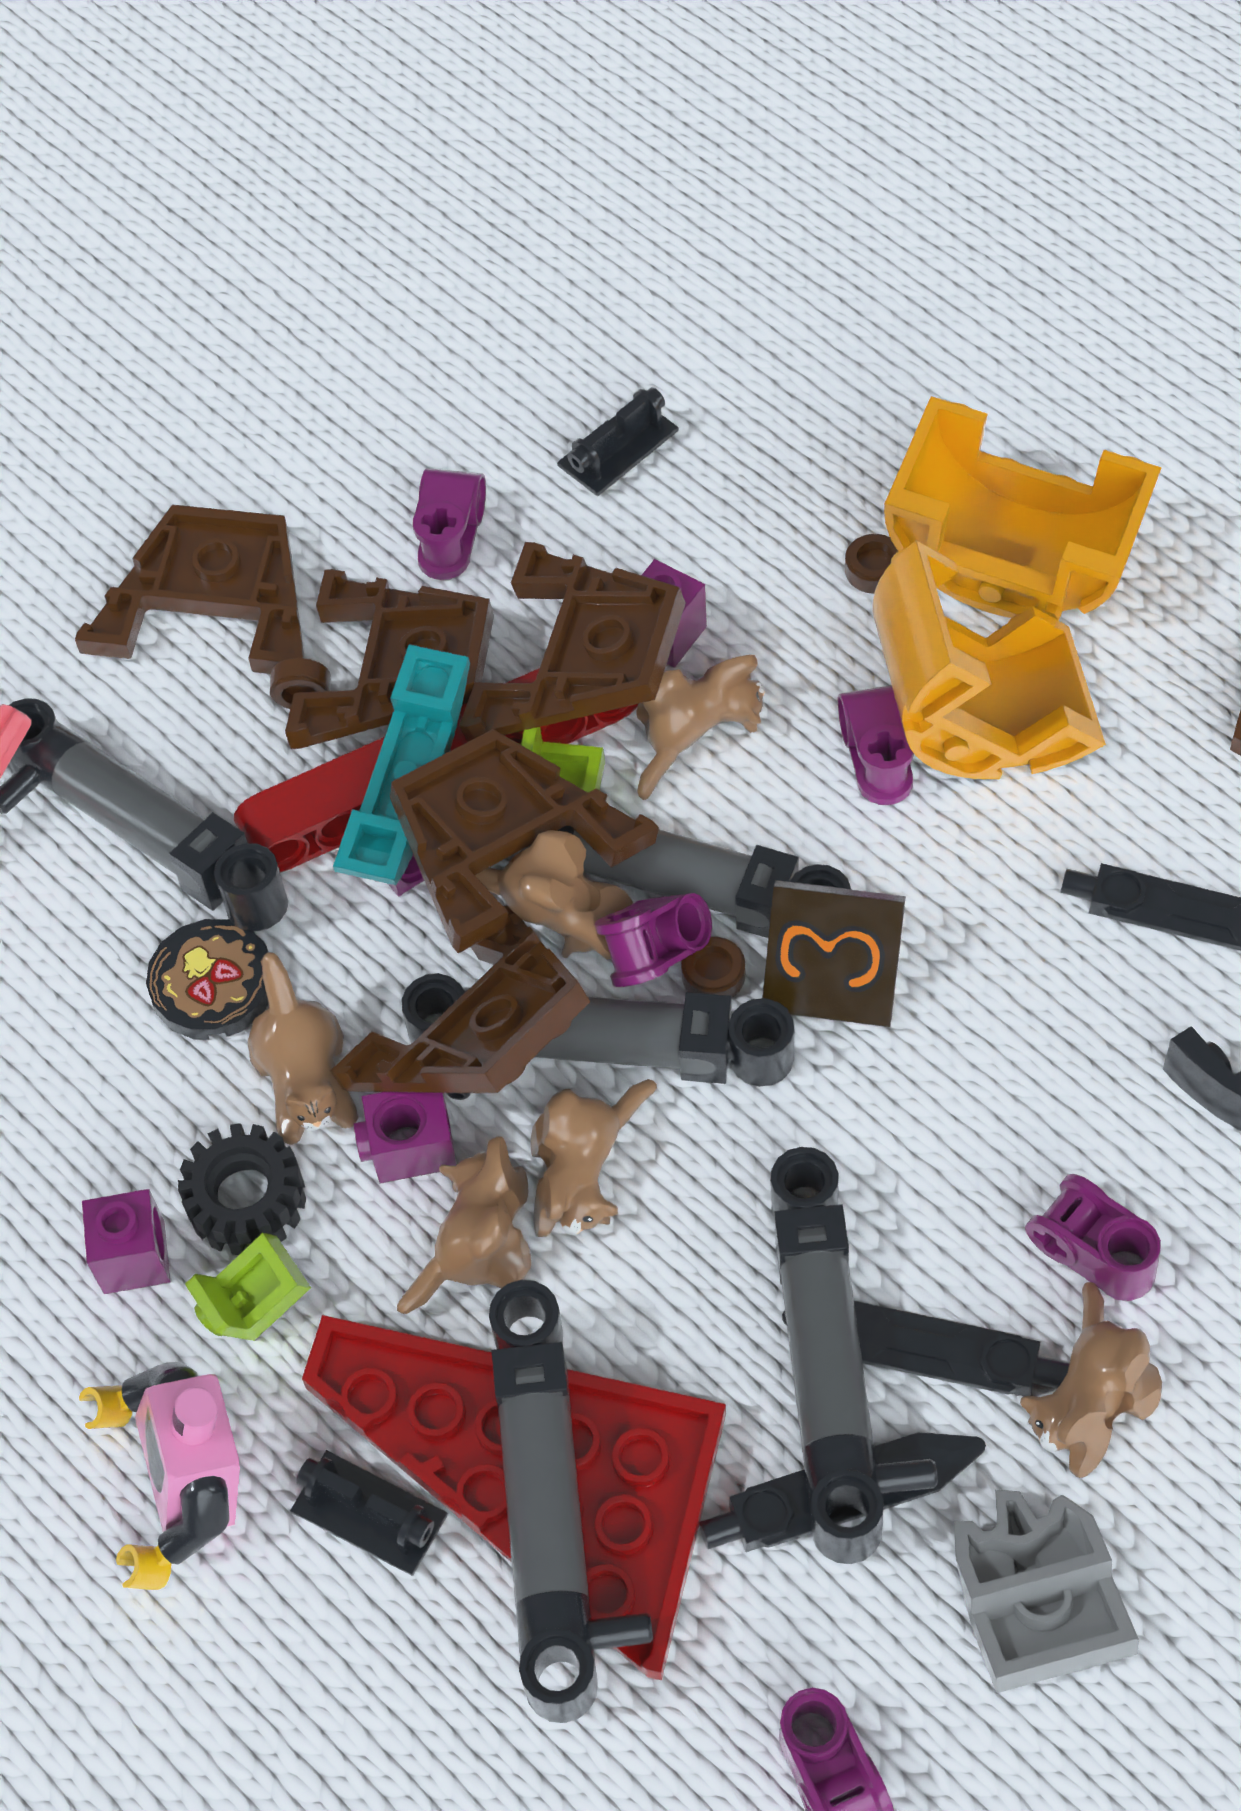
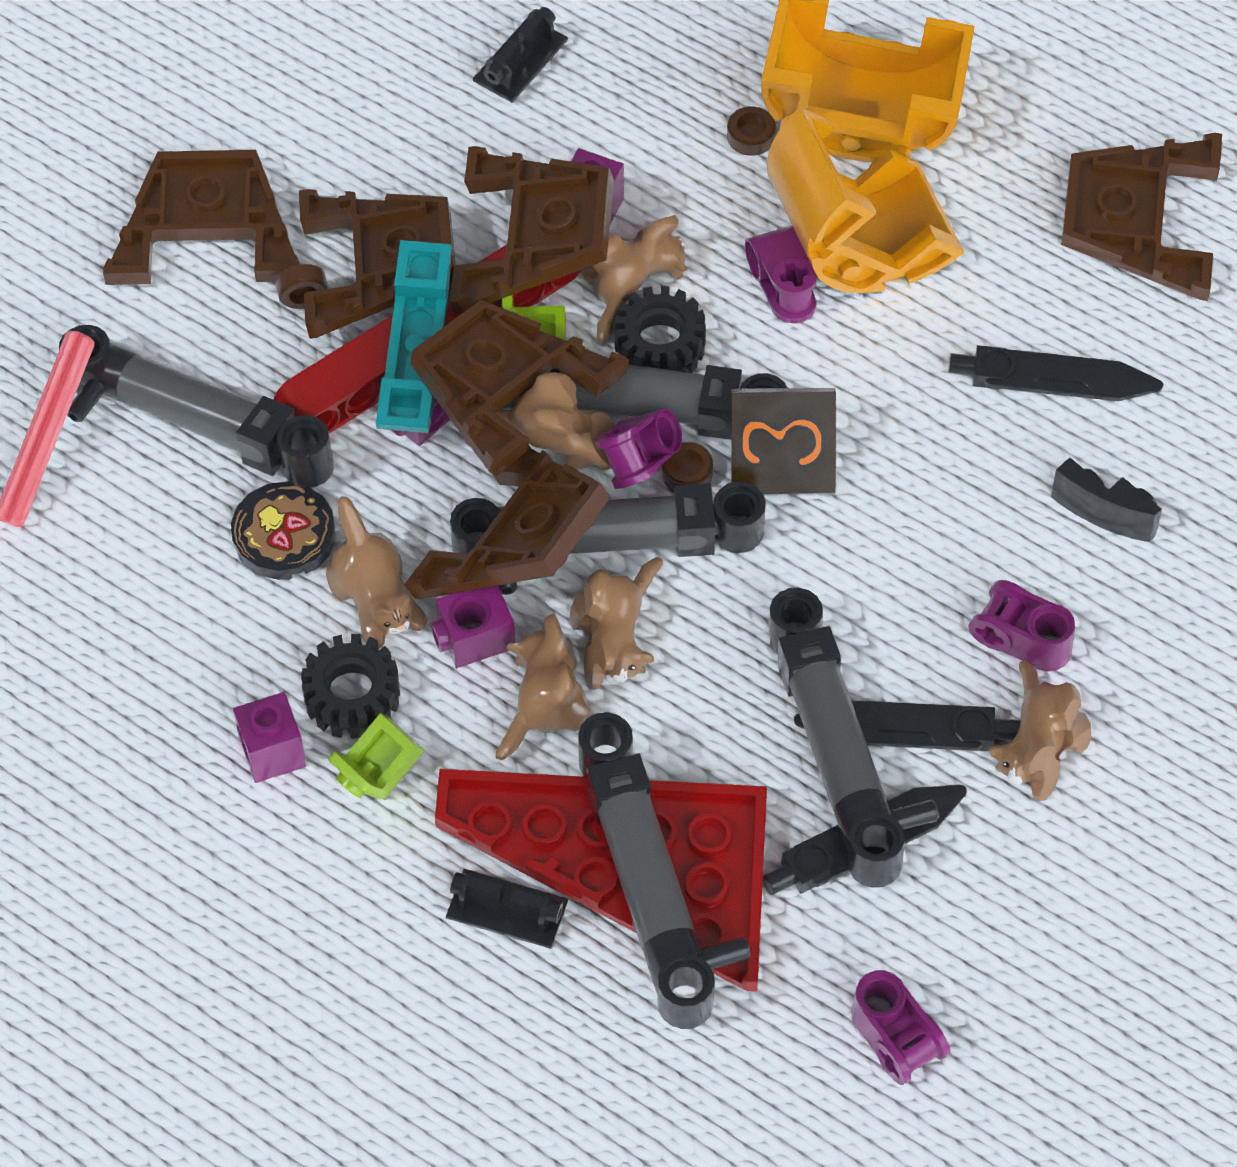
camera: 15 degrees left, 0 degrees up
torso [79,1362,240,1590] -> none
magenta piece [413,468,486,580] -> none
light grey plate [953,1489,1139,1694] -> none
none -> black tyre [614,285,706,373]

